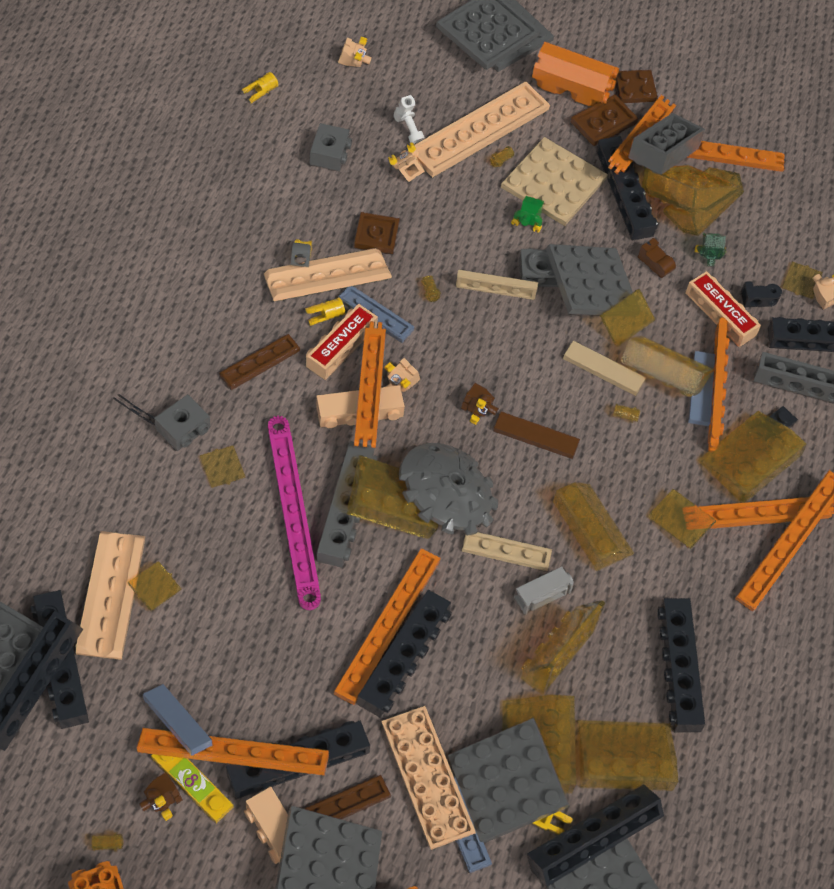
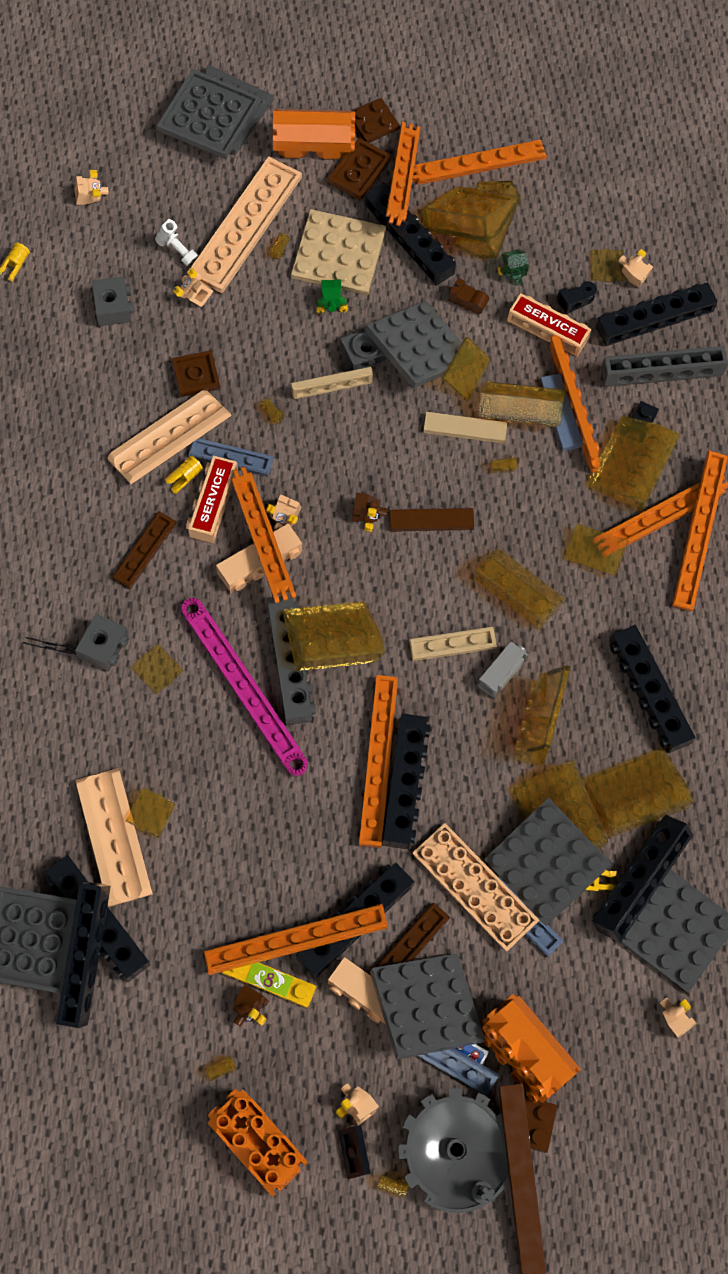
camera: 20 degrees left, 10 degrees up
sand blue tile [143,684,212,756] -> none
dark grey leg [291,239,312,267] -> none
dark grey piece [399,443,498,536] -> none
dark grey brick [628,113,705,175] -> none

